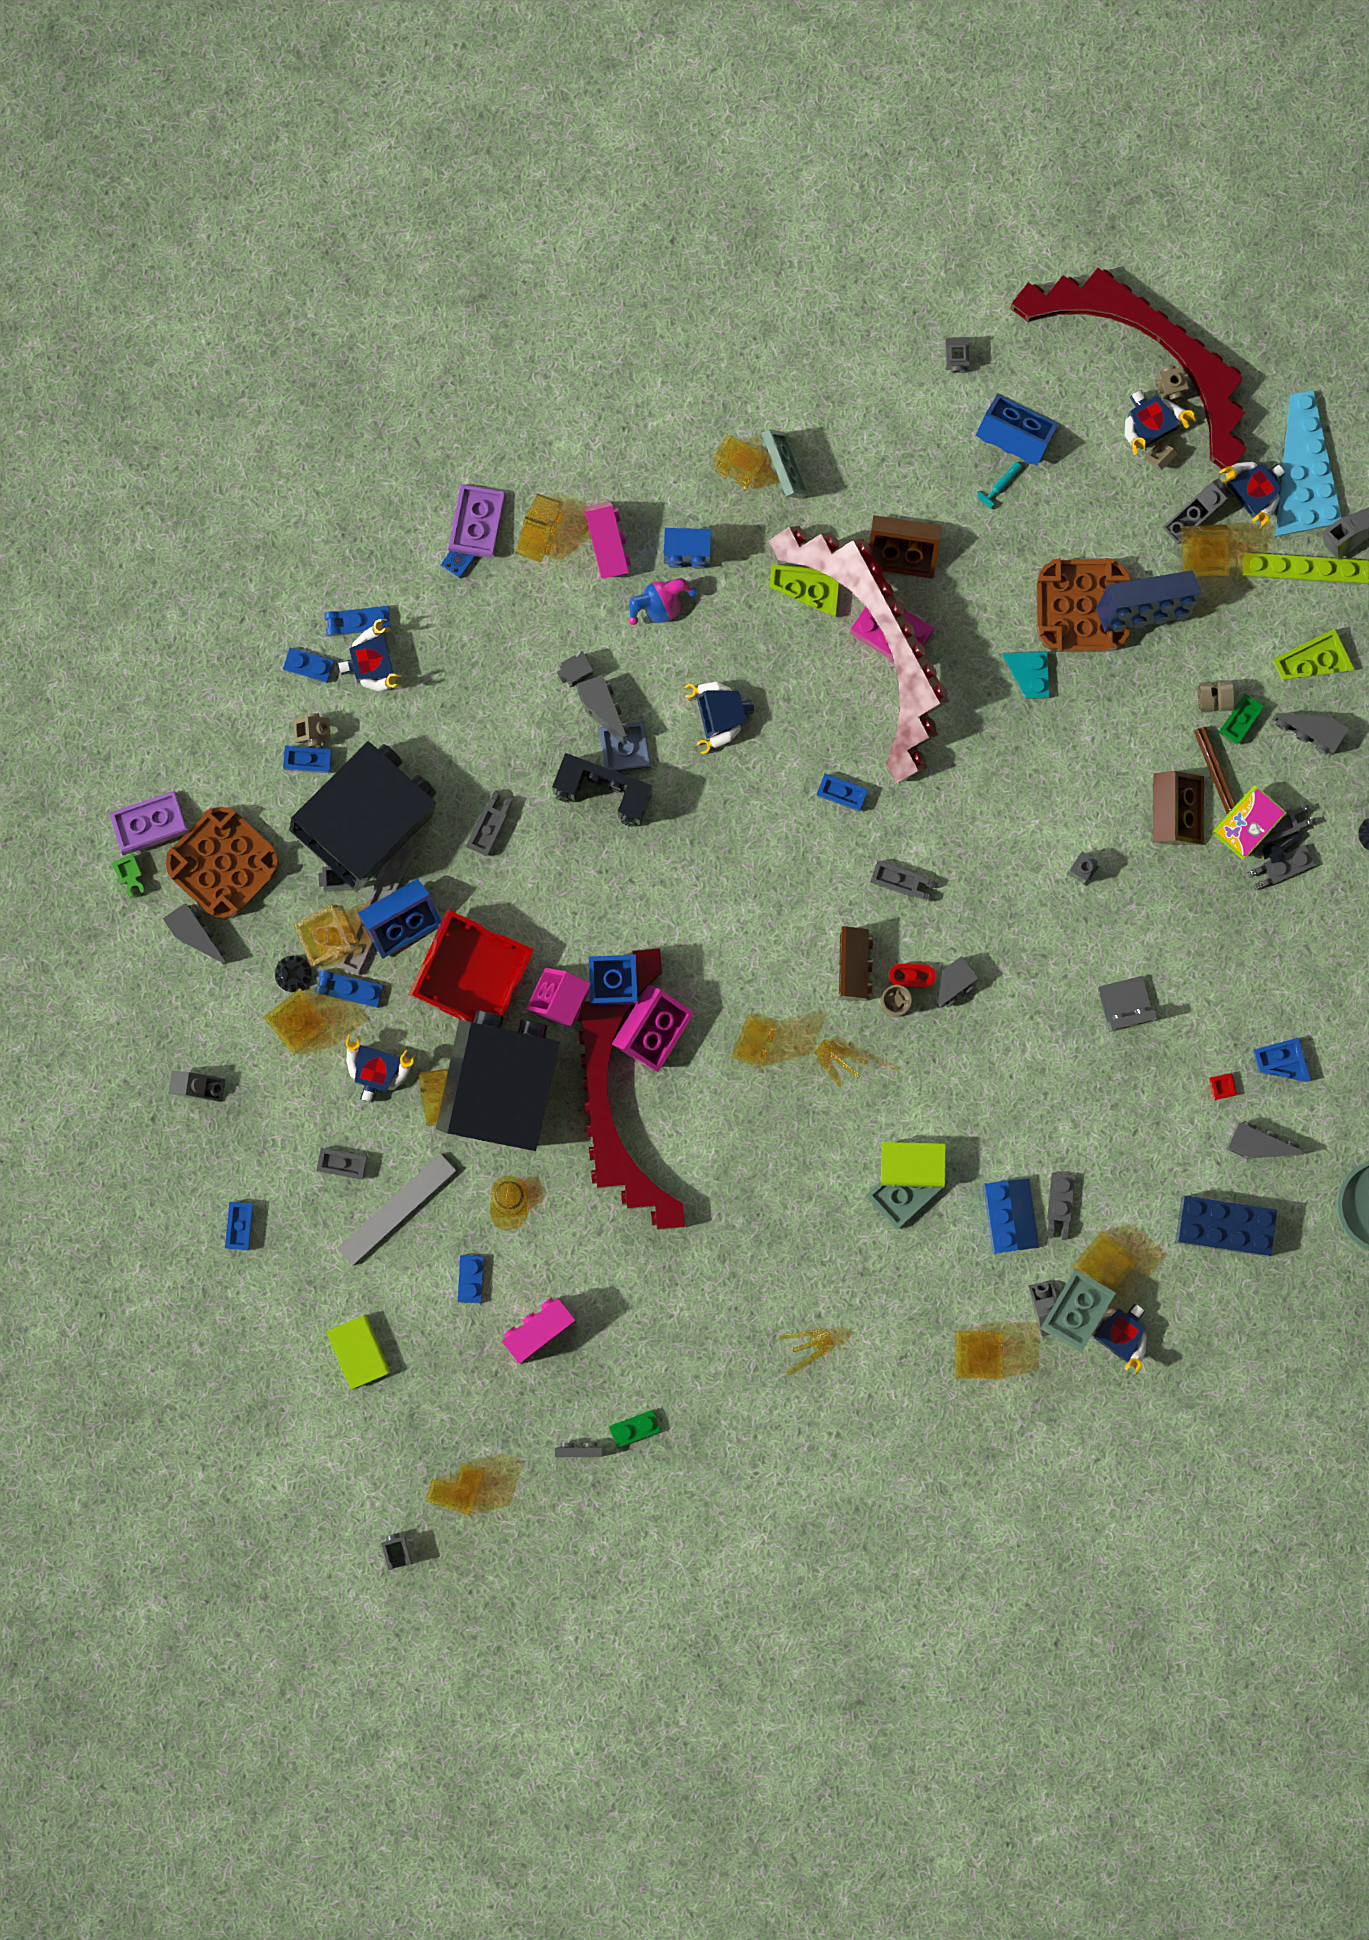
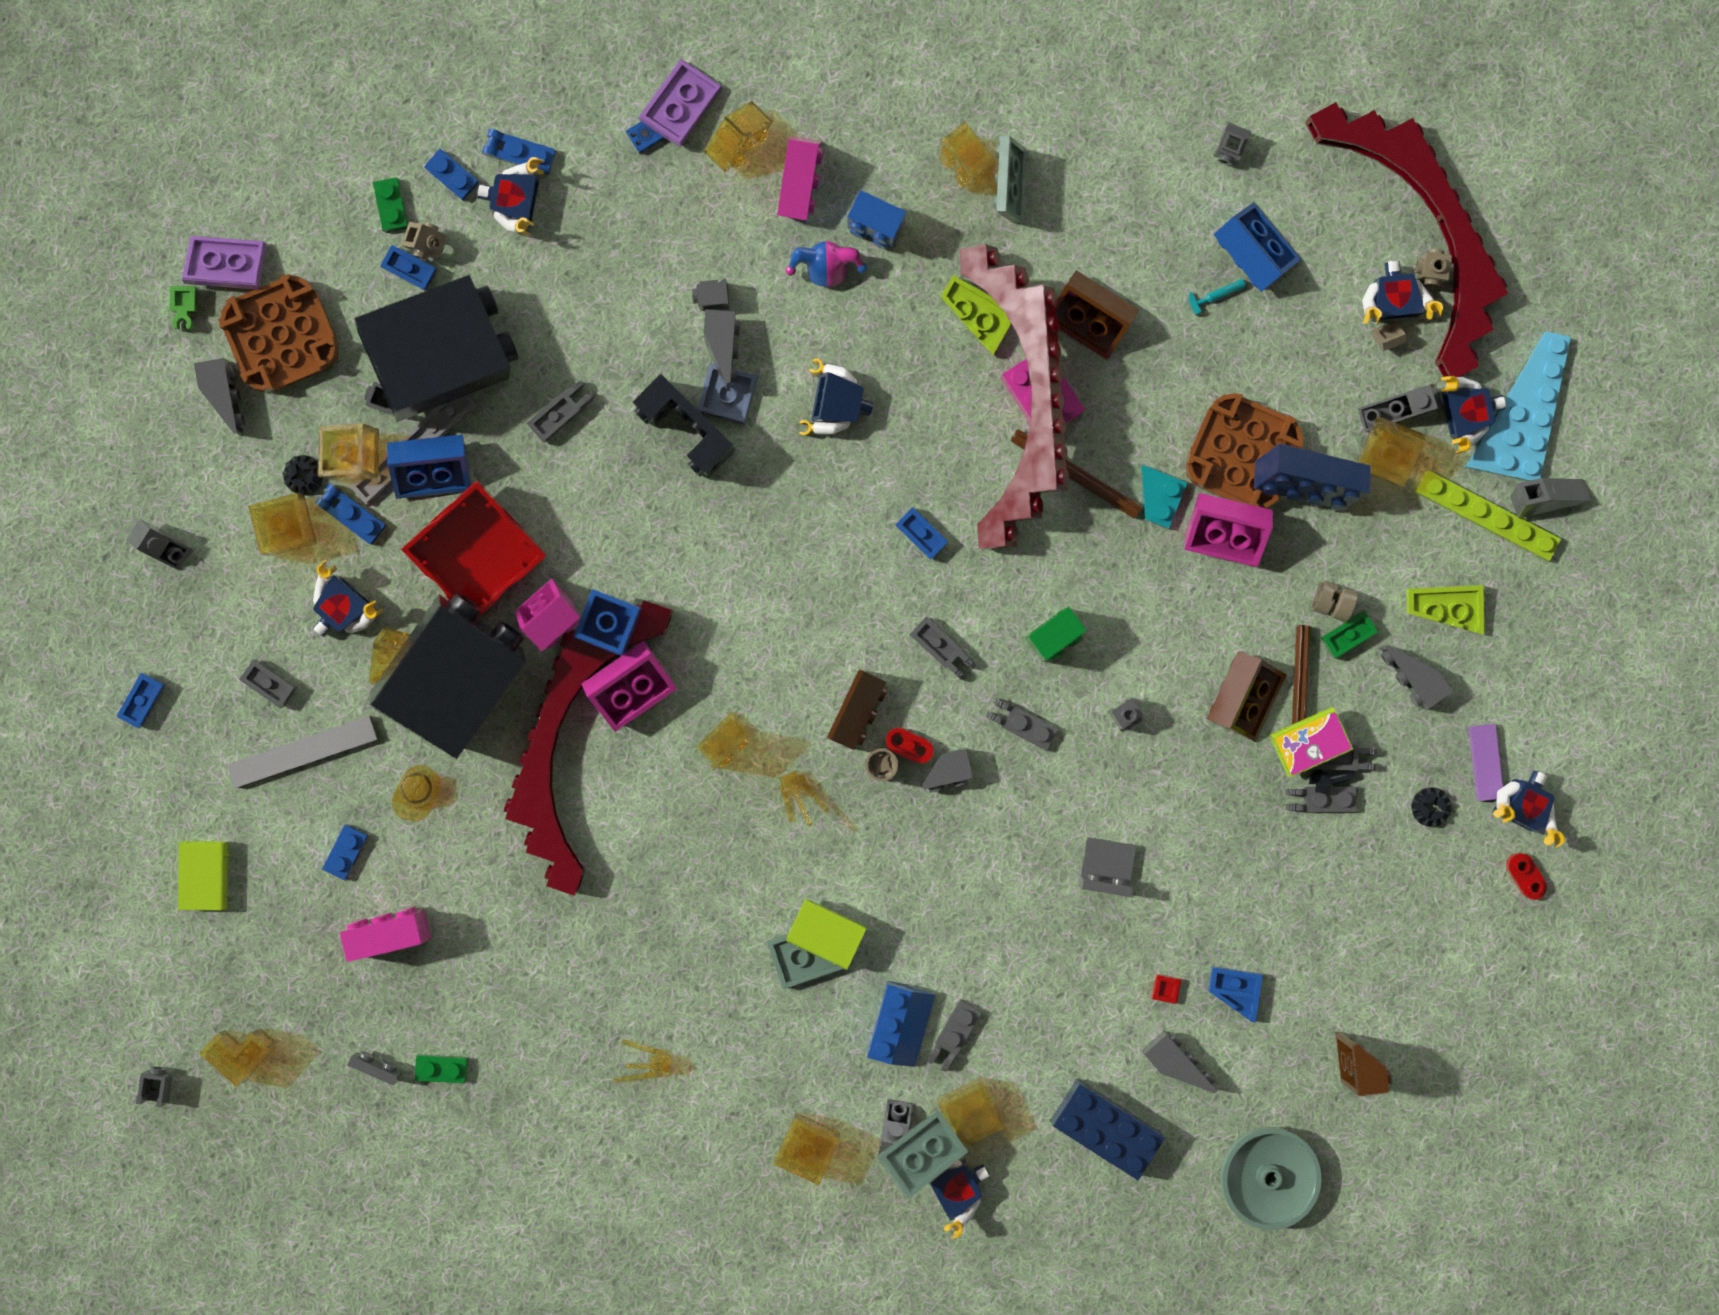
camera: 20 degrees right, 5 degrees up
none -> green plate [373,177,408,232]
none -> dark grey hinge [986,698,1058,751]
none -> reddish brown axle [1011,429,1142,518]
none -> green brick [1024,606,1087,662]
none -> dark pink brick [1184,493,1273,567]

